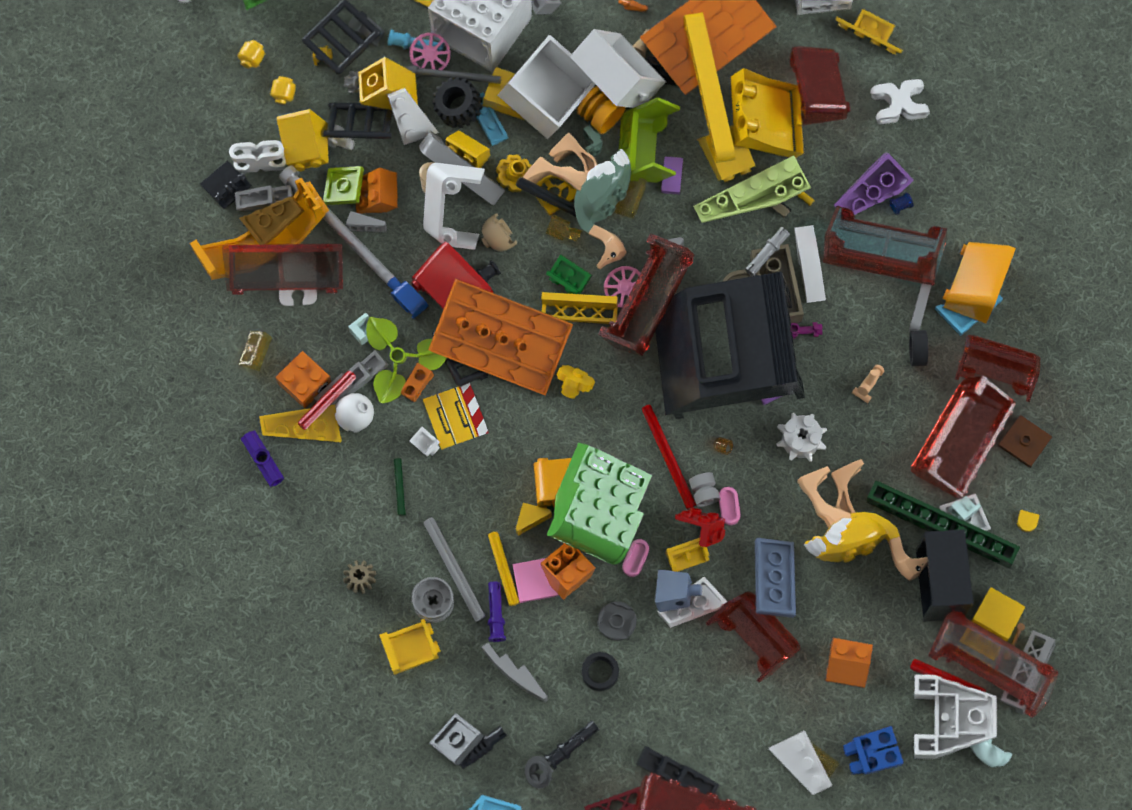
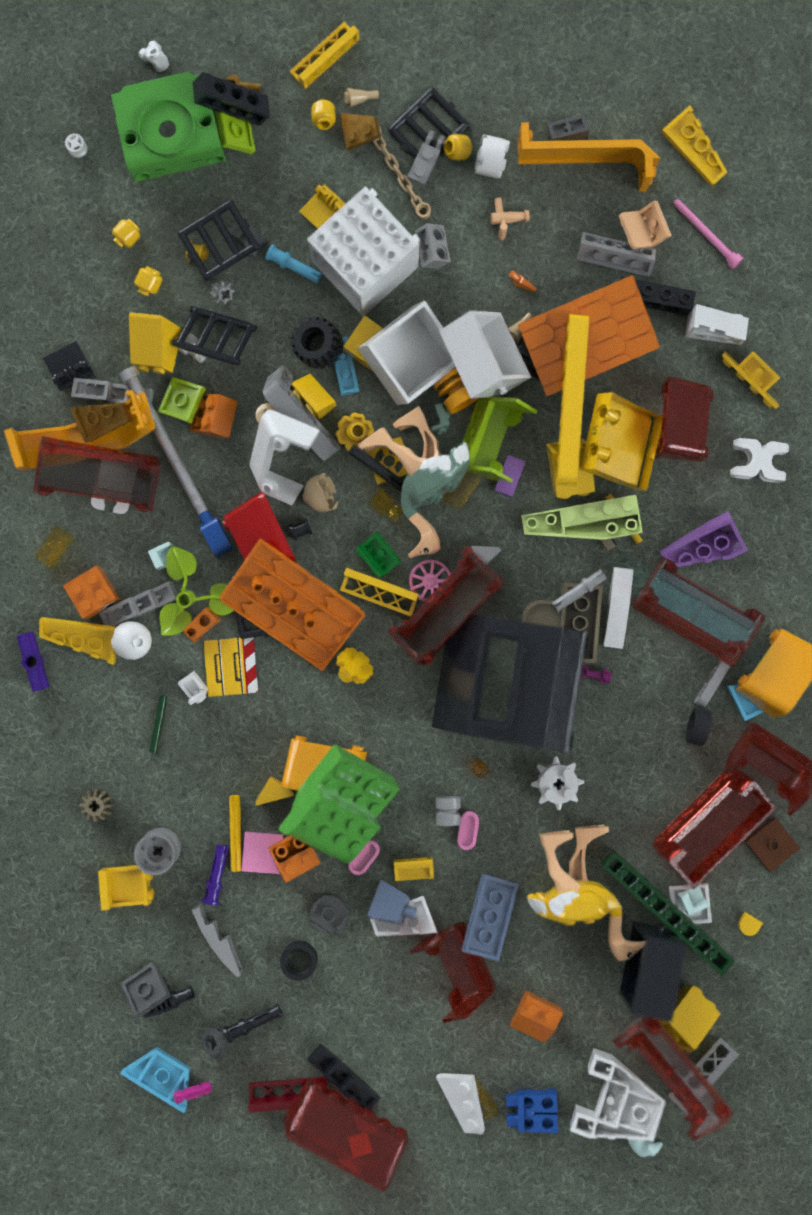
camera: 15 degrees right, 15 degrees up
white piece [229,140,287,173] -> none
axle [298,370,356,430] -> none
light grey slope [346,212,387,232] -> none
yellow slope [358,57,418,110] -> none
white wing [387,88,439,145] -> none
dark grey bar [403,65,501,84] -> none
bright pink wheel [410,33,451,70] -> none
light grey axle [424,518,485,622] -> none
red axle [642,404,696,509] -> none
red bracket [675,508,725,548] -> none
light nougat piece [852,365,884,403] -> none
clear blue bush [889,192,914,215] -> none
red axle [910,659,986,693] -> none

